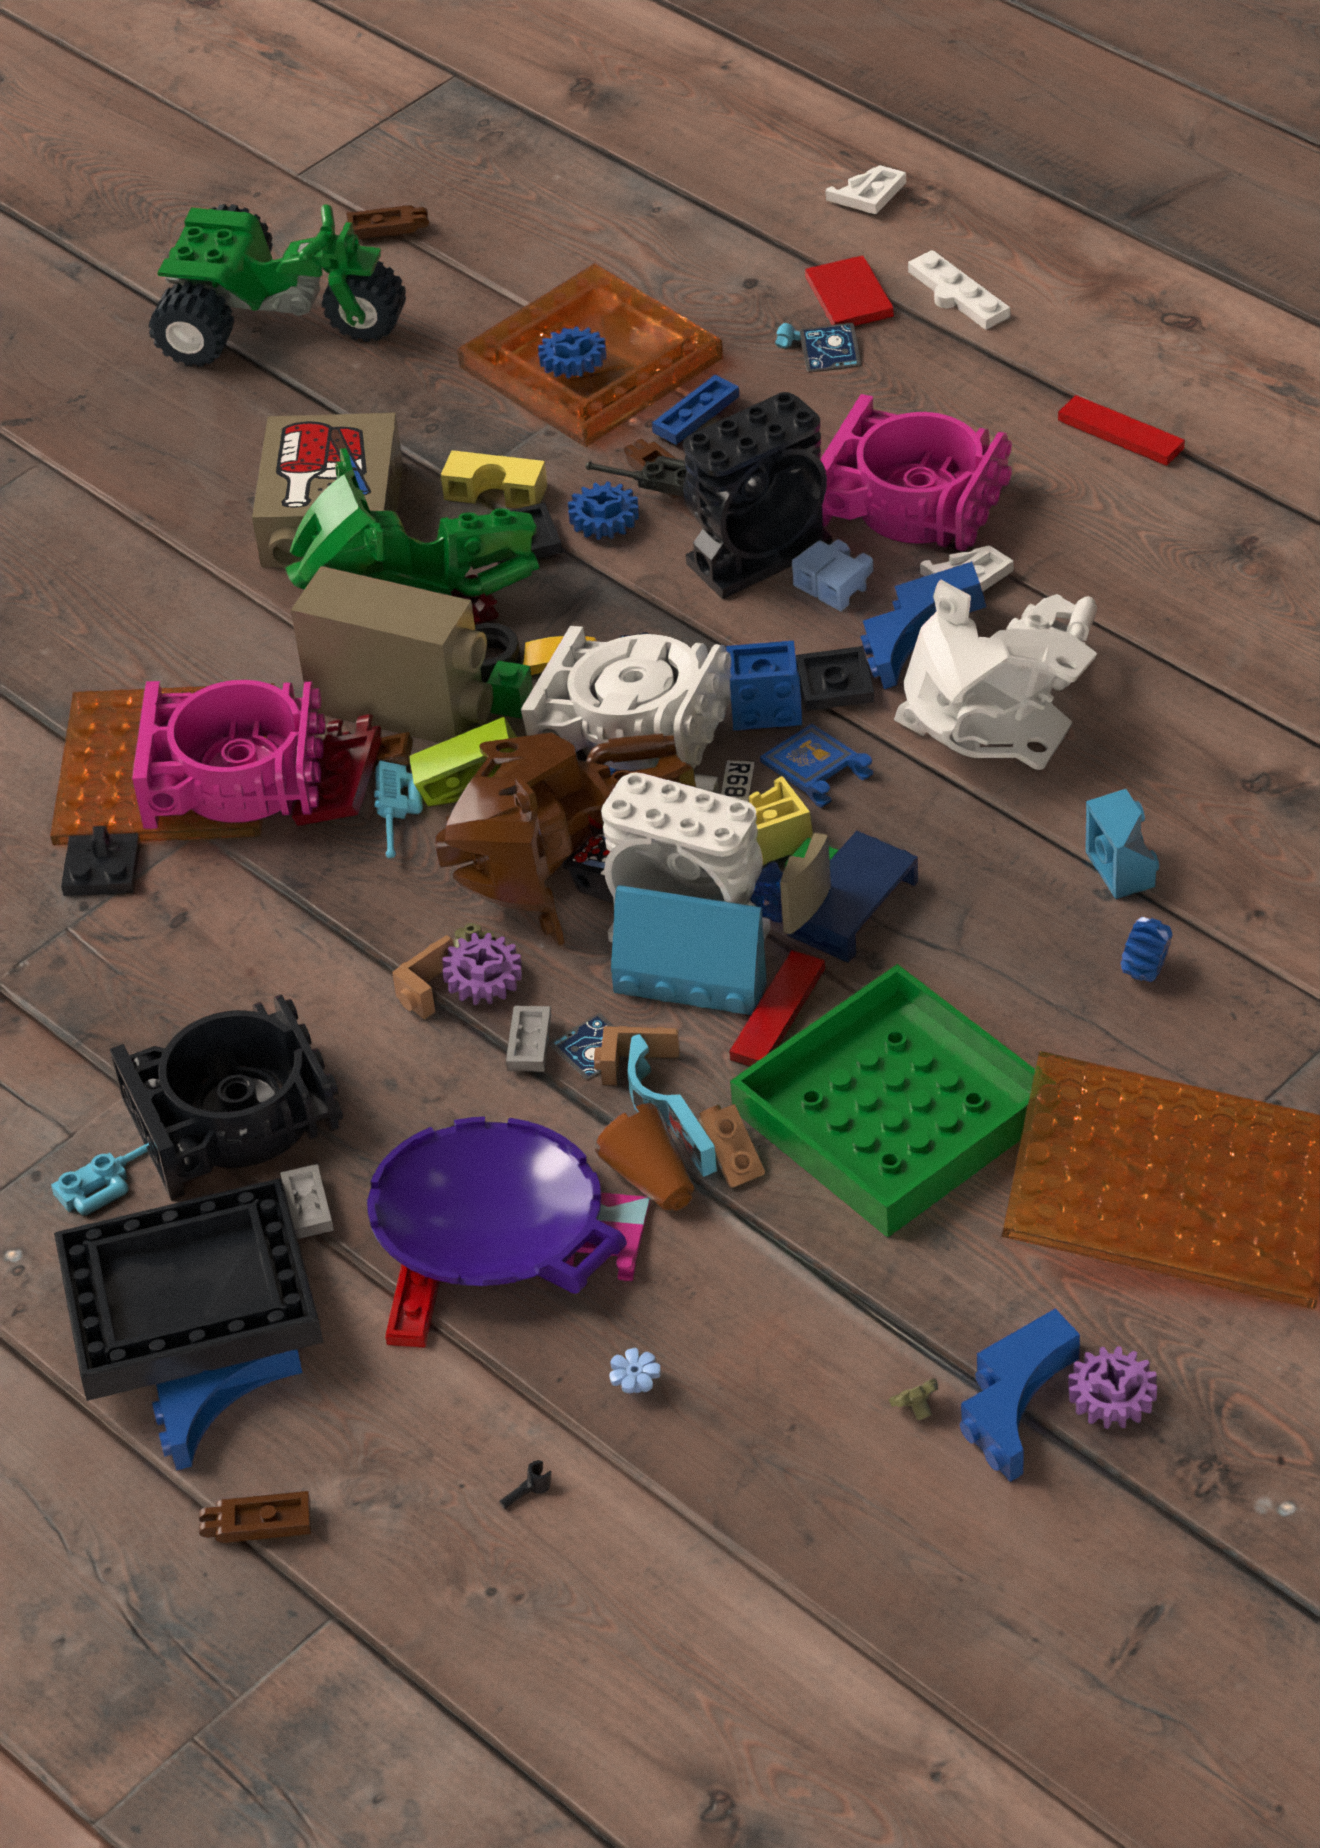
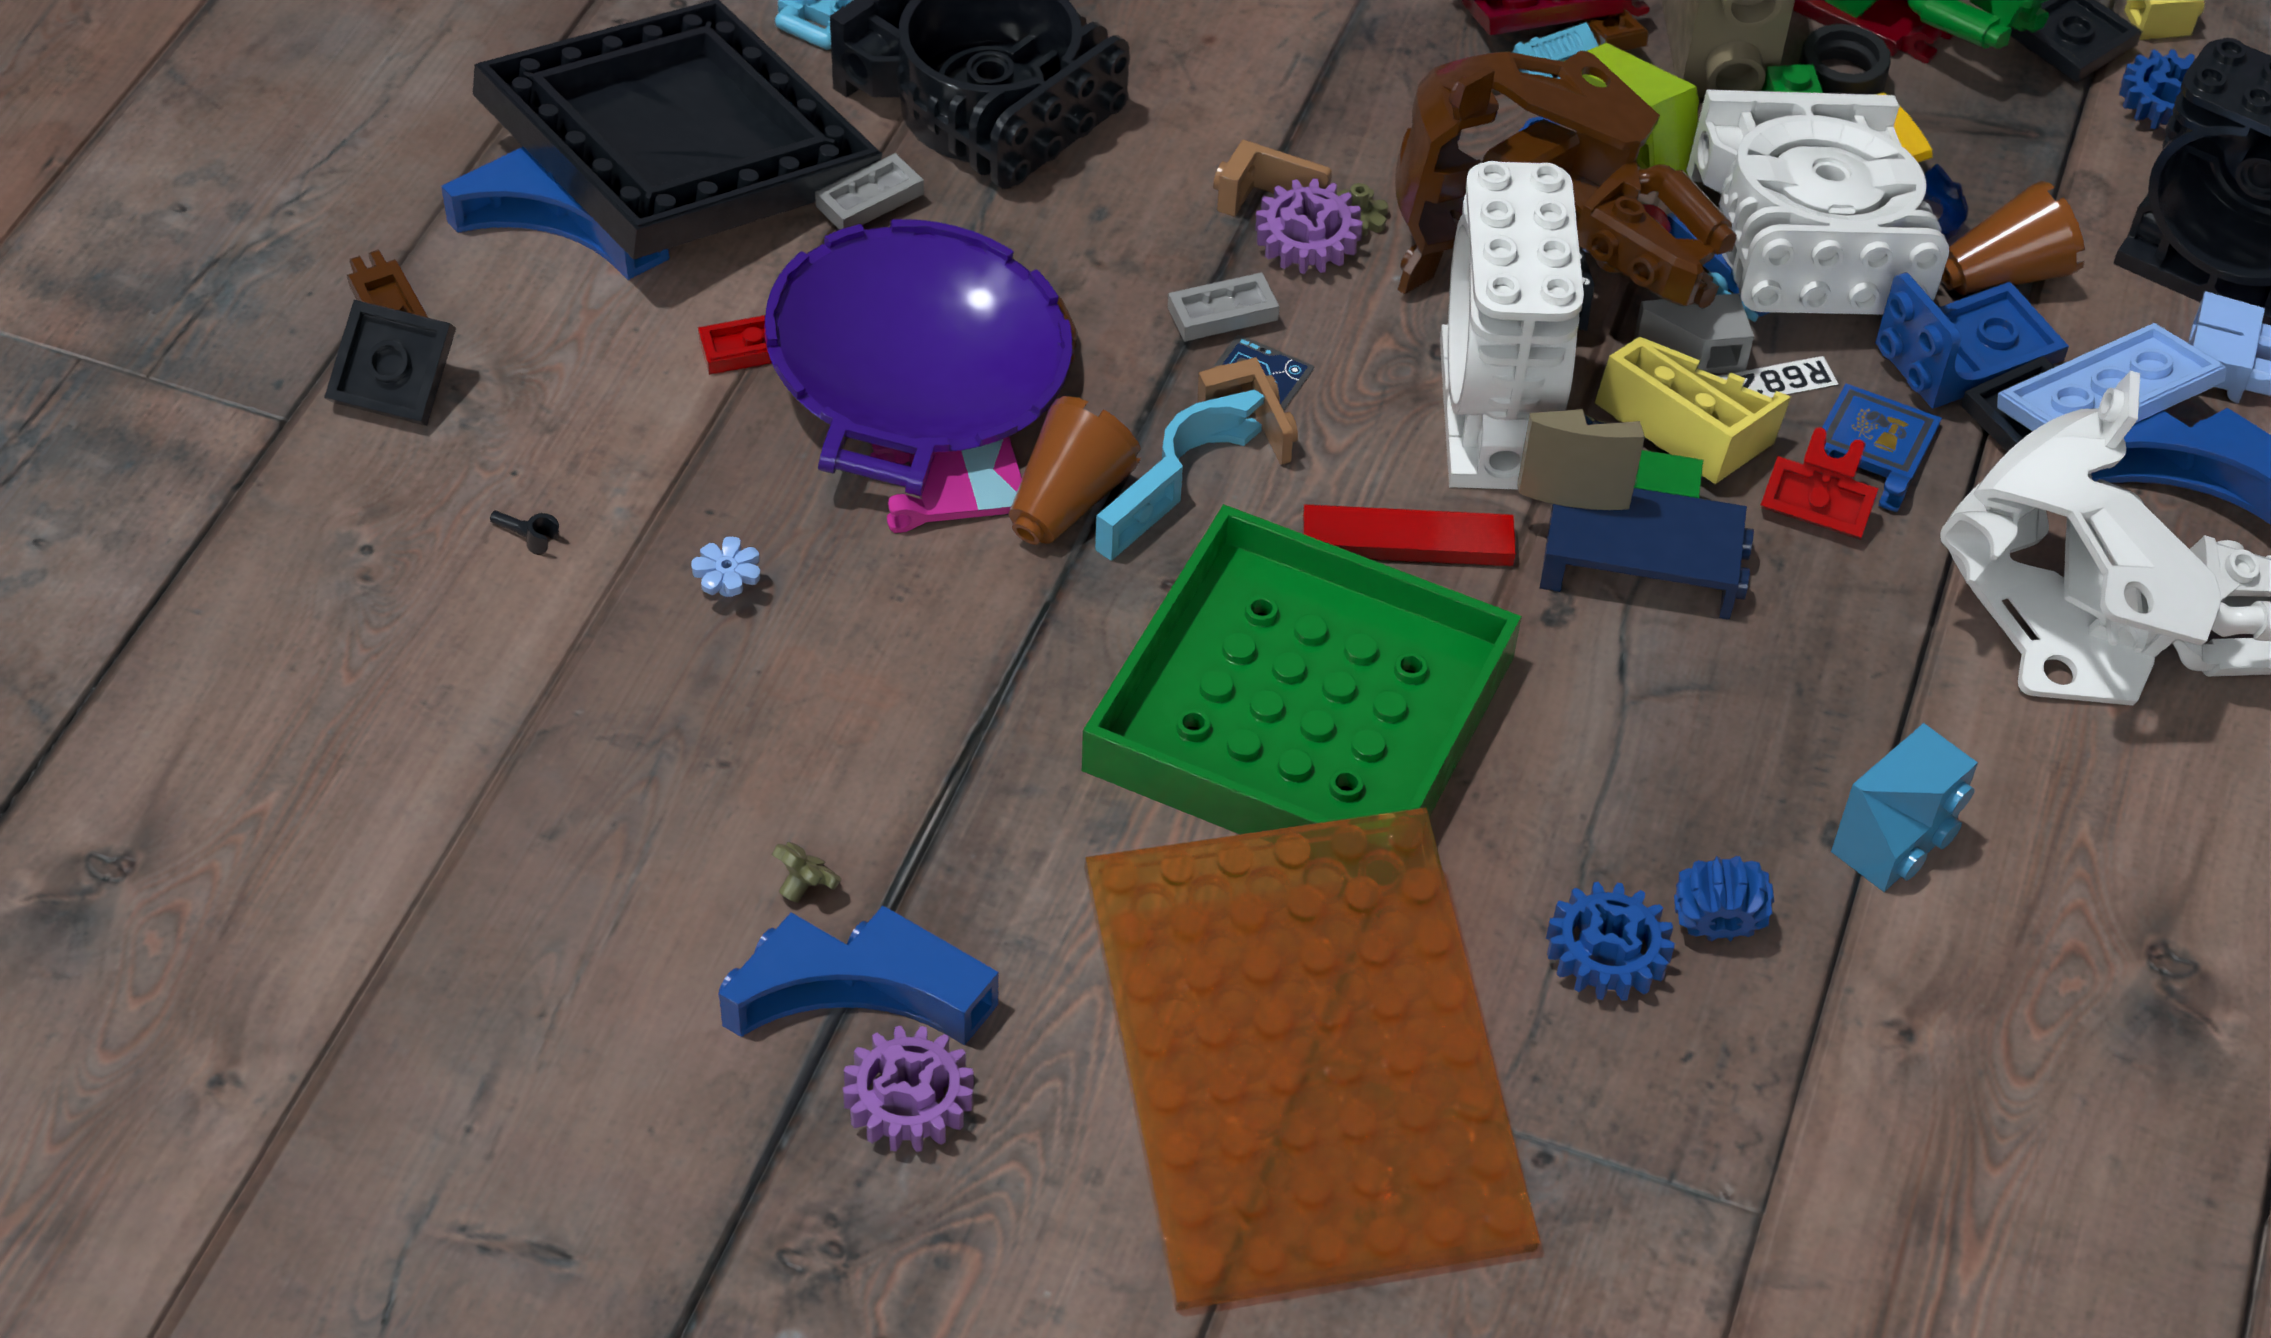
camera: 60 degrees right, 5 degrees up
dark azure slope [611,885,767,1015] -> none
medium nougat bracket [698,1104,765,1188] -> none
none -> black hinge [324,300,456,426]
none -> blue gear [1546,882,1675,1001]
none -> red plate [1760,427,1879,540]
none -> dark orange cone [1941,181,2085,295]
none -> light blue tile [1997,323,2227,431]

